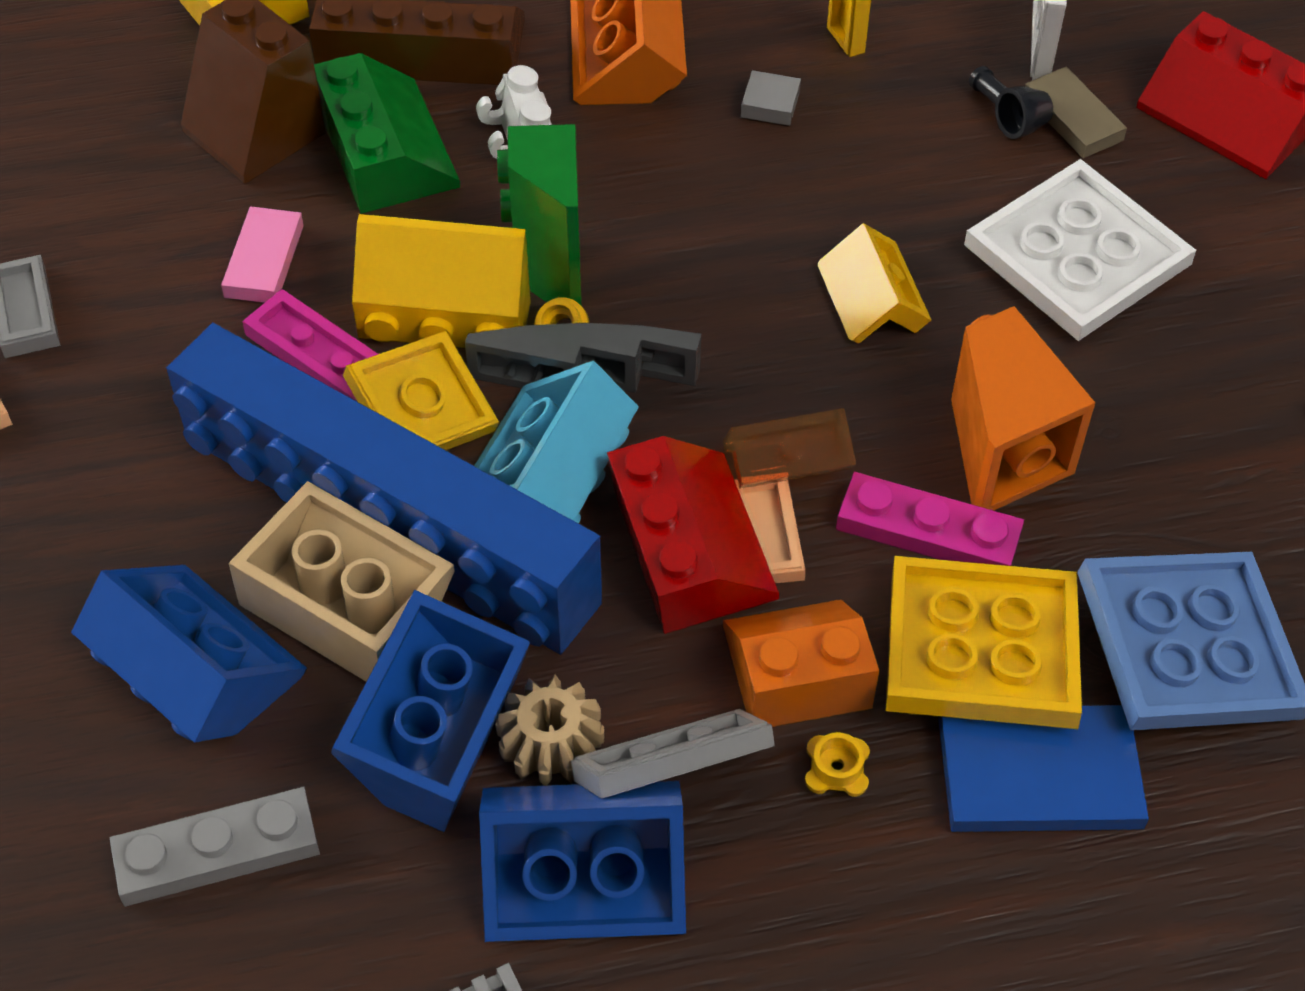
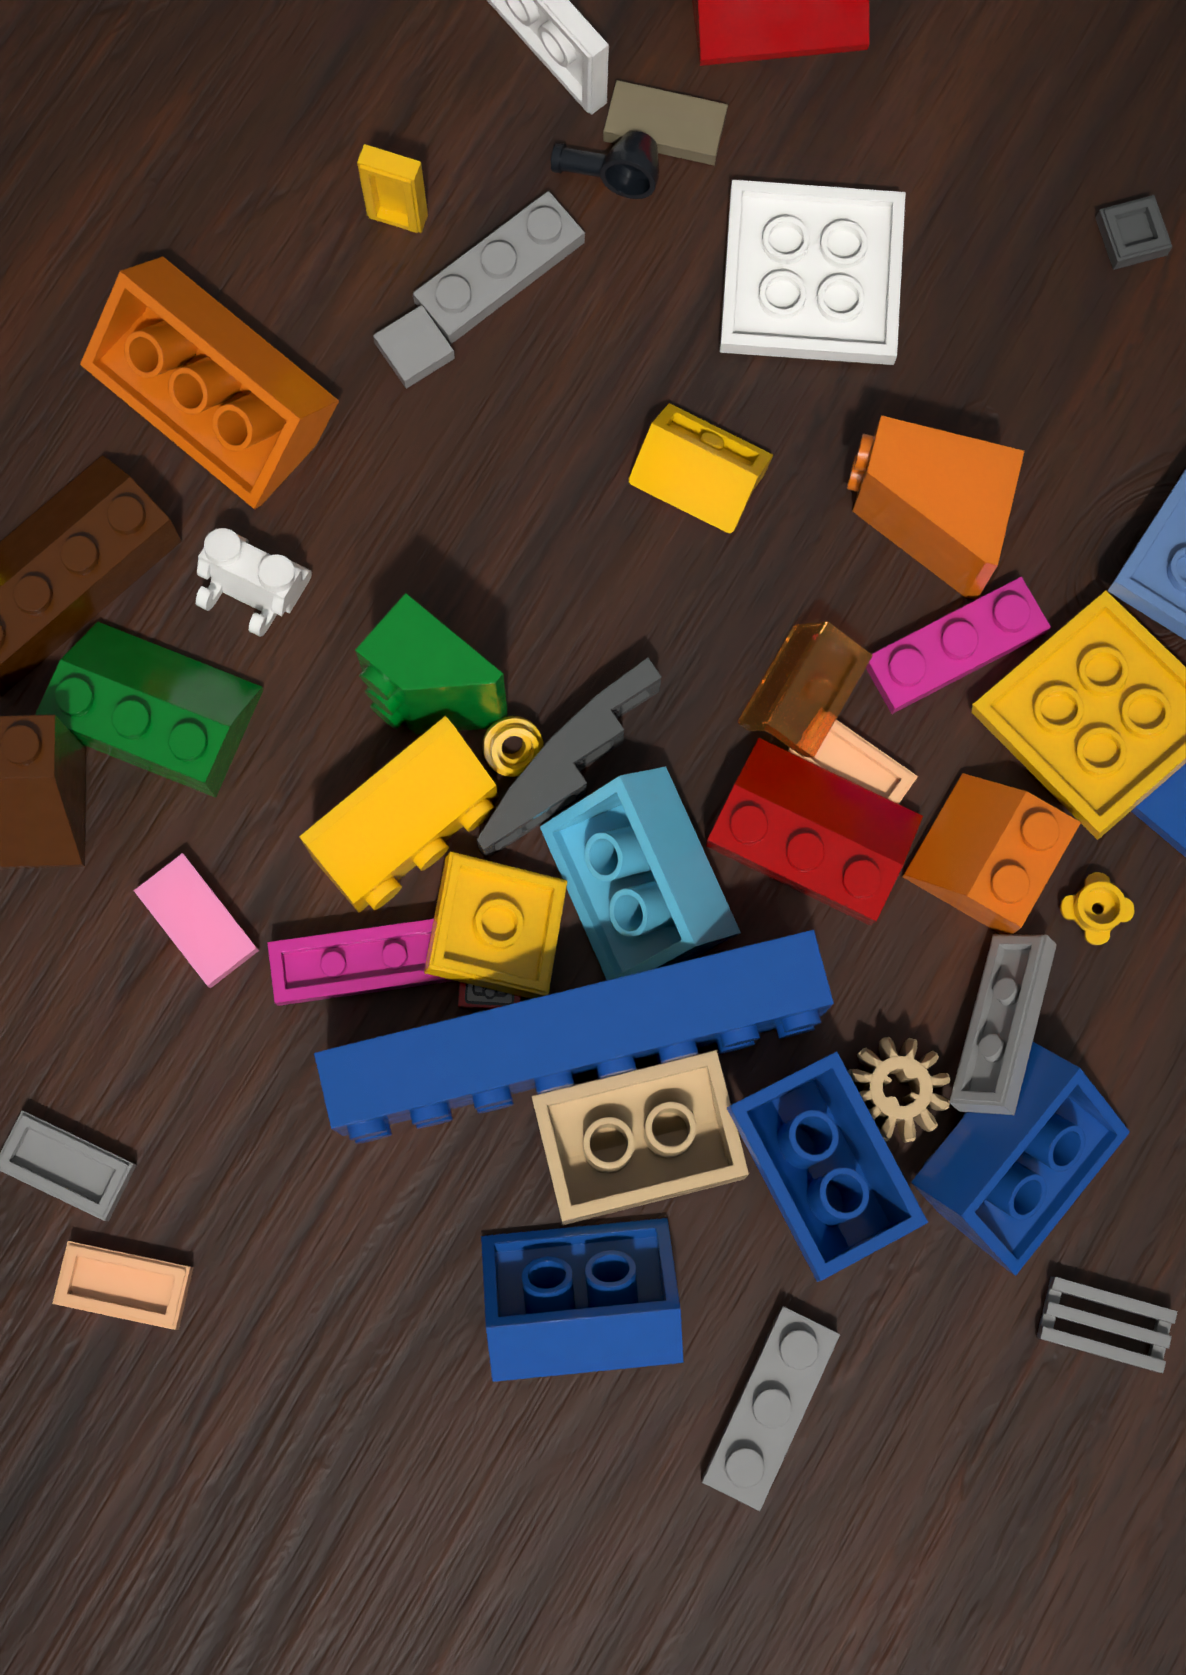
camera: 50 degrees left, 25 degrees up
none -> light grey plate [413,191,585,345]

